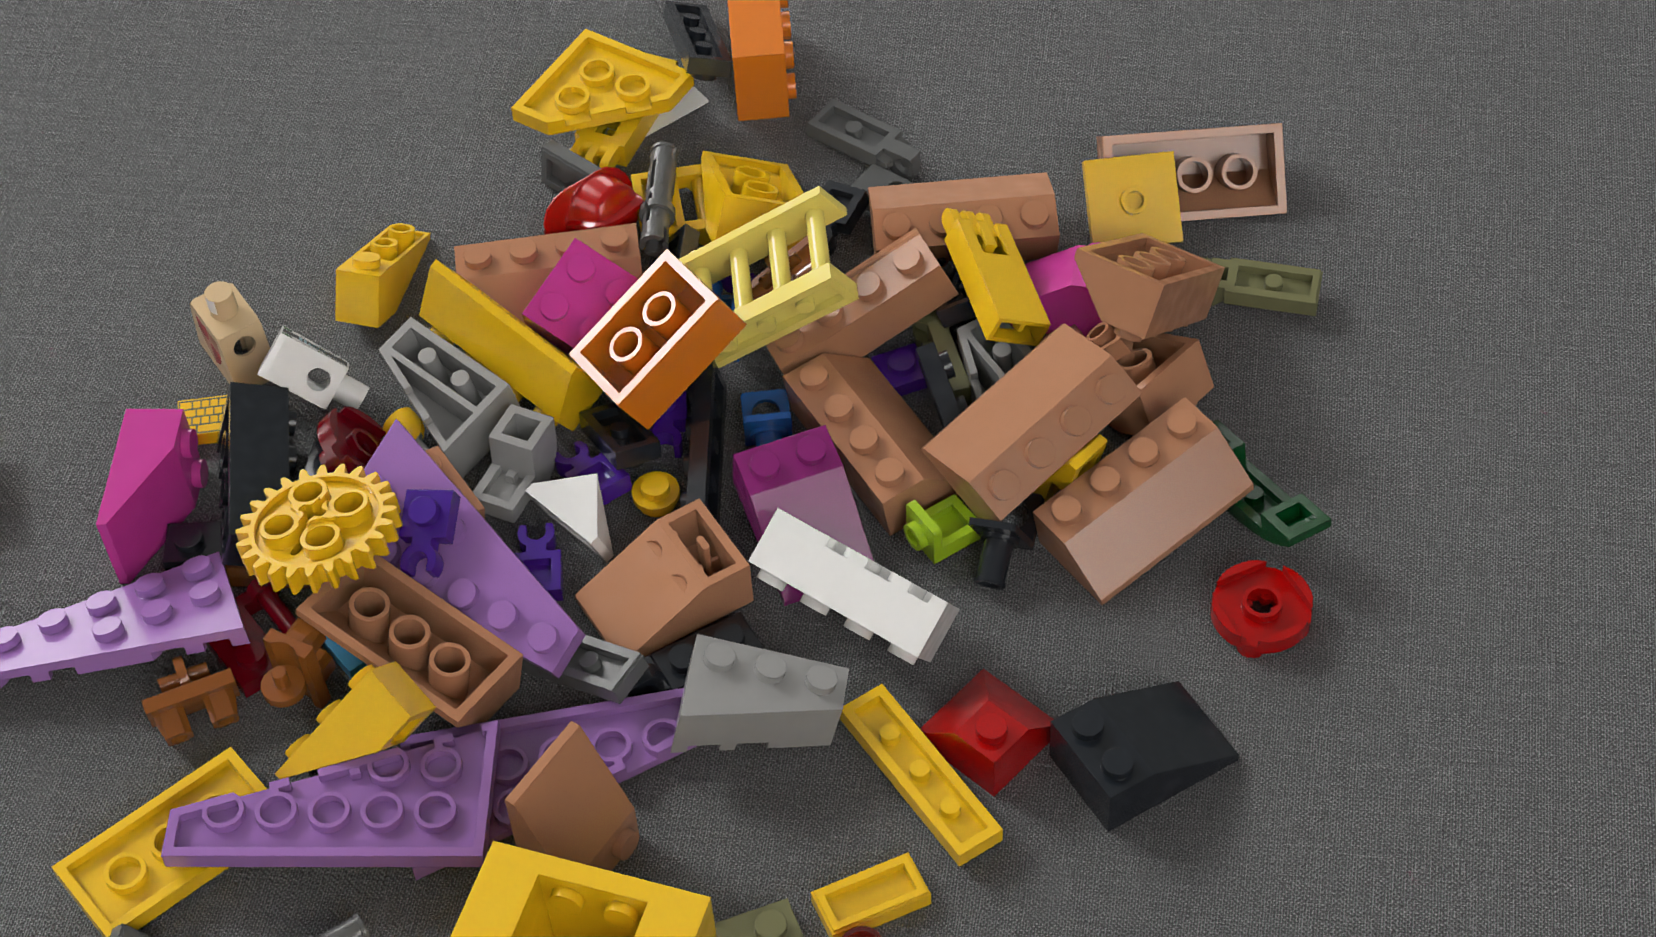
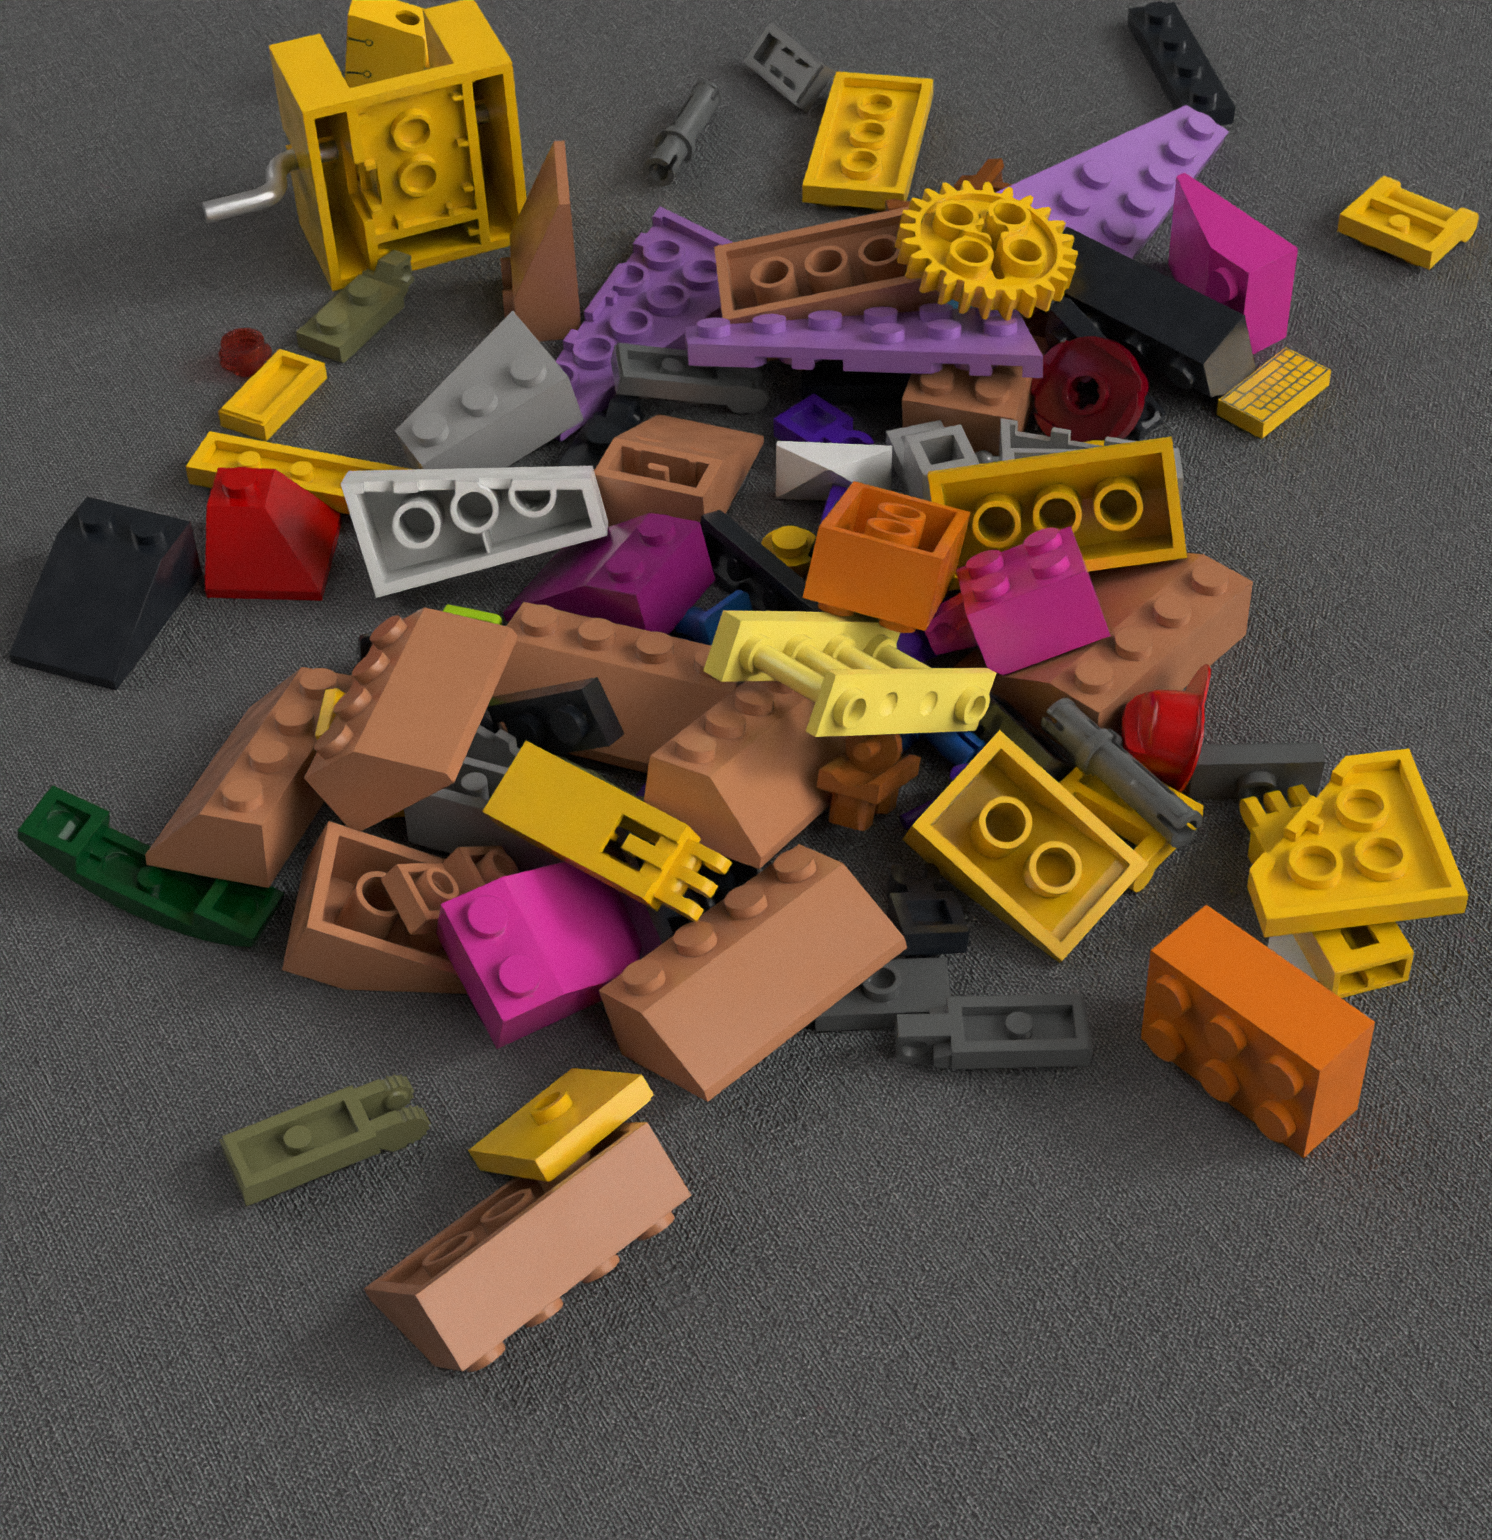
camera: 140 degrees right, 5 degrees down
medium lavender wing [161,720,501,867] -> none
tan torso [190,281,270,385] -> none
white torso [257,326,370,409] -> none
yellow slope [275,661,436,780] -> none
yellow slope [335,223,431,328] -> none
dark purple plate [399,489,461,578] -> none
black plate [663,0,732,81] -> none
nougat slope [1074,233,1225,342] -> none
red plate [1211,560,1313,658] -> none

